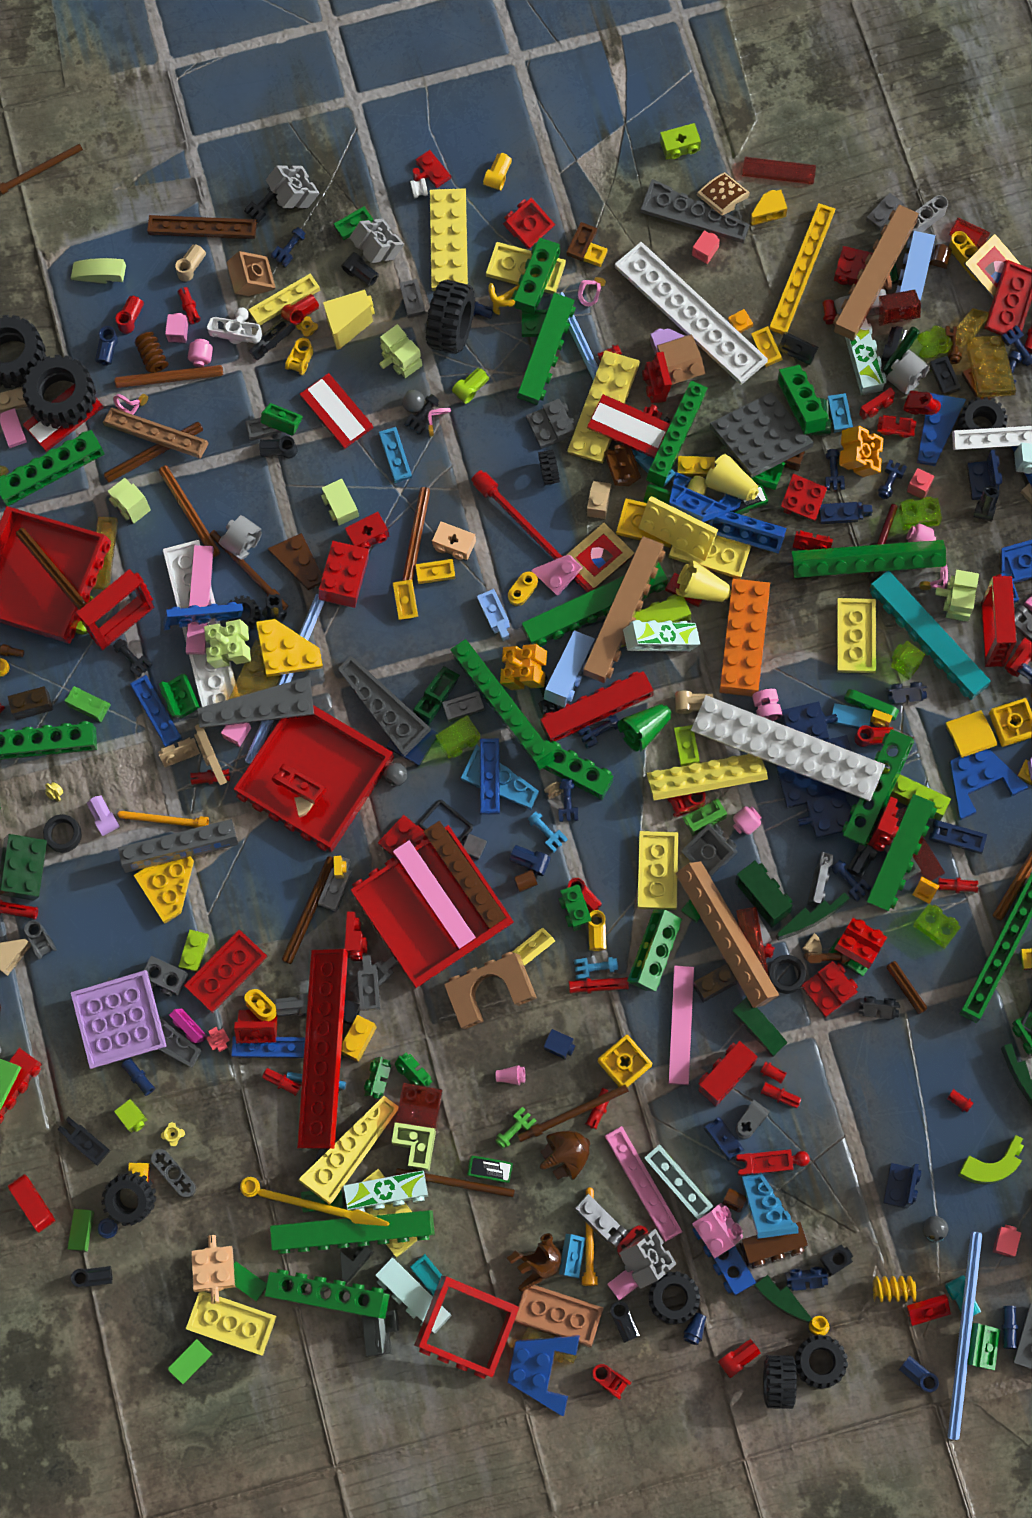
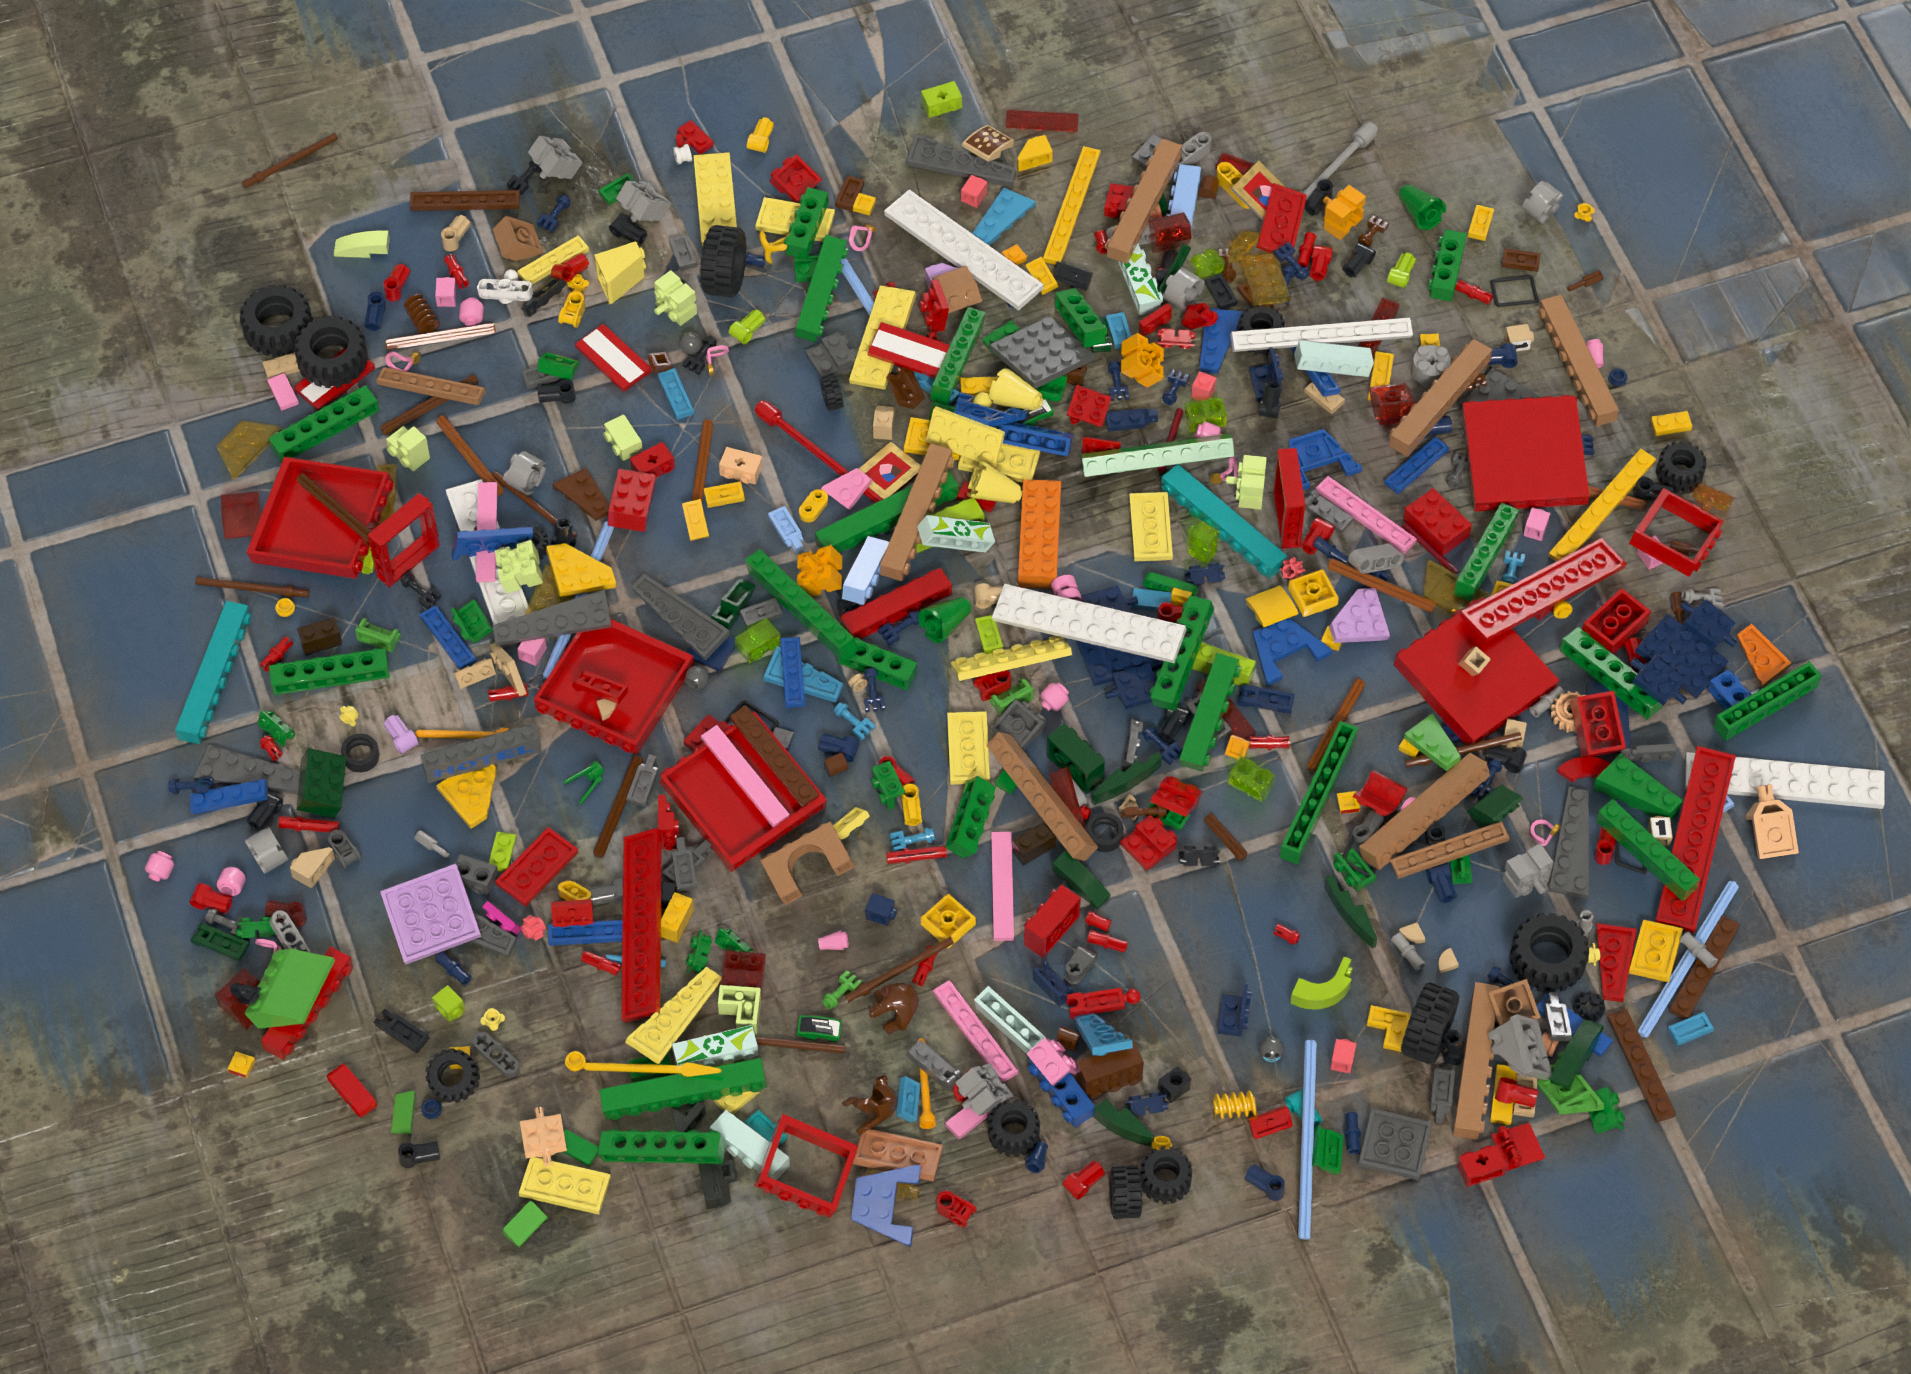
camera: 10 degrees left, 15 degrees down
yellow plate [334,856,347,879] -> none
black piece [609,1301,640,1343] -> none
red plate [868,797,899,851] -> none
none -> light grey axle [414,830,450,859]
none -> green plant [564,761,604,804]
none -> reddish brown brick [647,352,672,375]
none -> dark azure wing [972,188,1036,246]
none -> green plate [982,320,1021,355]
none -> coral gear [1280,557,1305,581]

